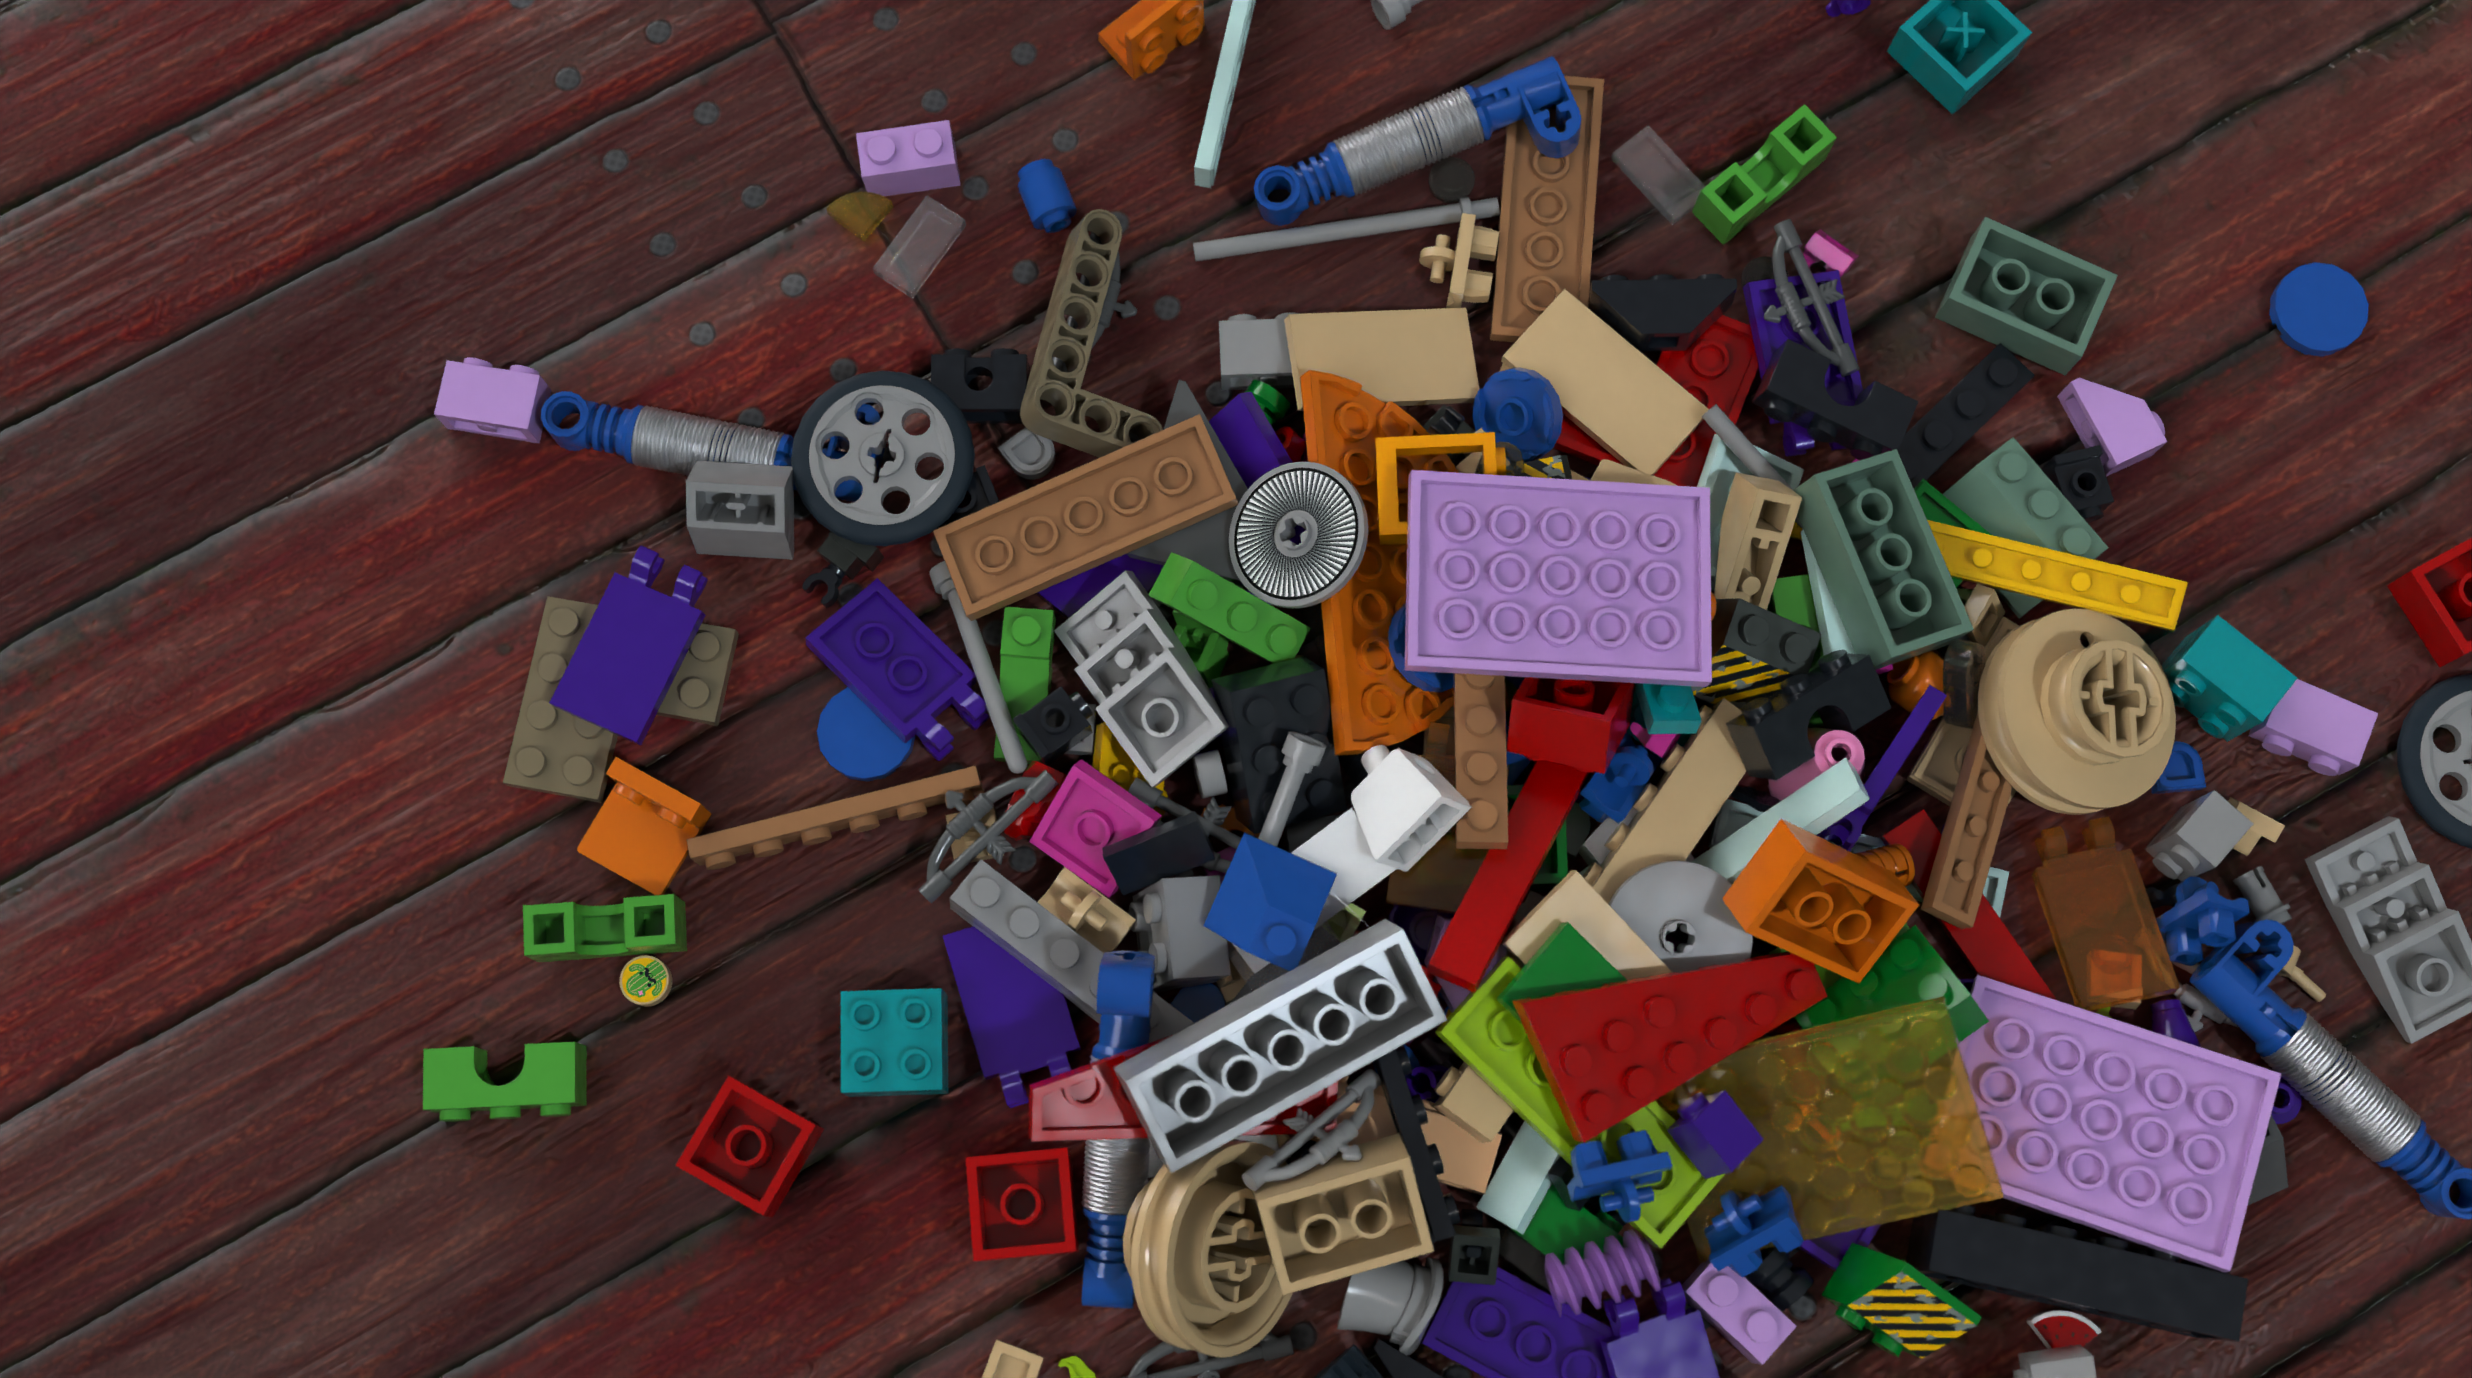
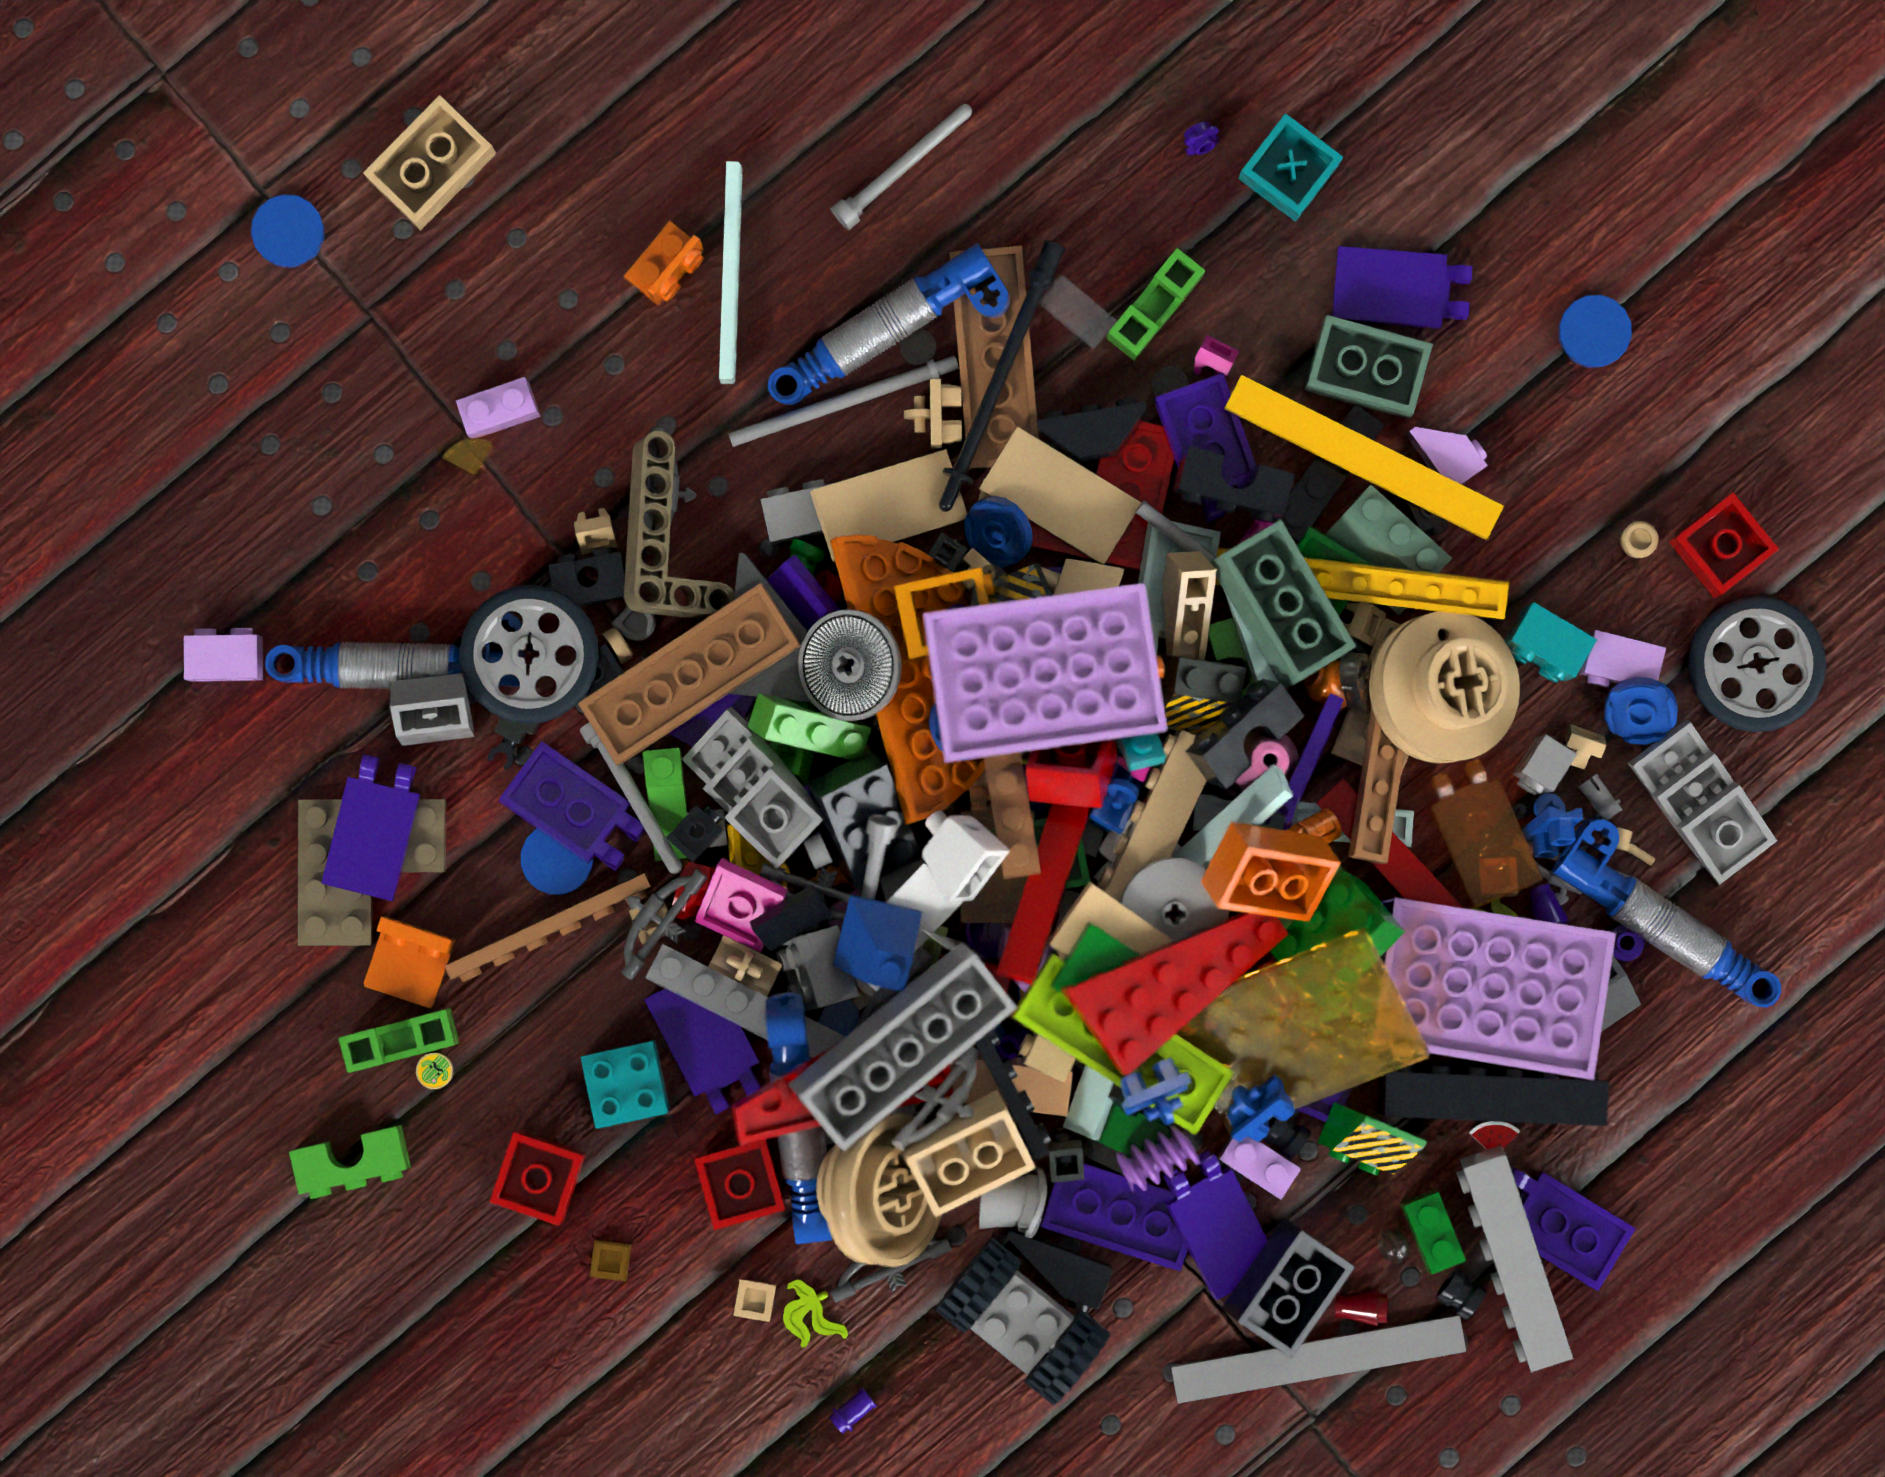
camera: 10 degrees left, 10 degrees up
clear tile [873,195,966,298] -> none
blue brick [1017,159,1077,233] -> none
dark purple brick [1667,1090,1764,1179] -> none
dark grey piece [1764,219,1860,377] -> none
blue tile [2151,741,2206,794] -> none
none -> tan tile [574,508,617,554]
none -> pearl gold tile [590,1239,632,1282]
none -> tan tile [602,627,633,665]
none -> black bar [939,240,1066,512]
none -> yellow tile [1225,375,1504,540]
none -> dark purple tile [1332,246,1472,329]
none -> blue tile [1604,677,1678,745]
none -> tan tile [1620,521,1659,558]

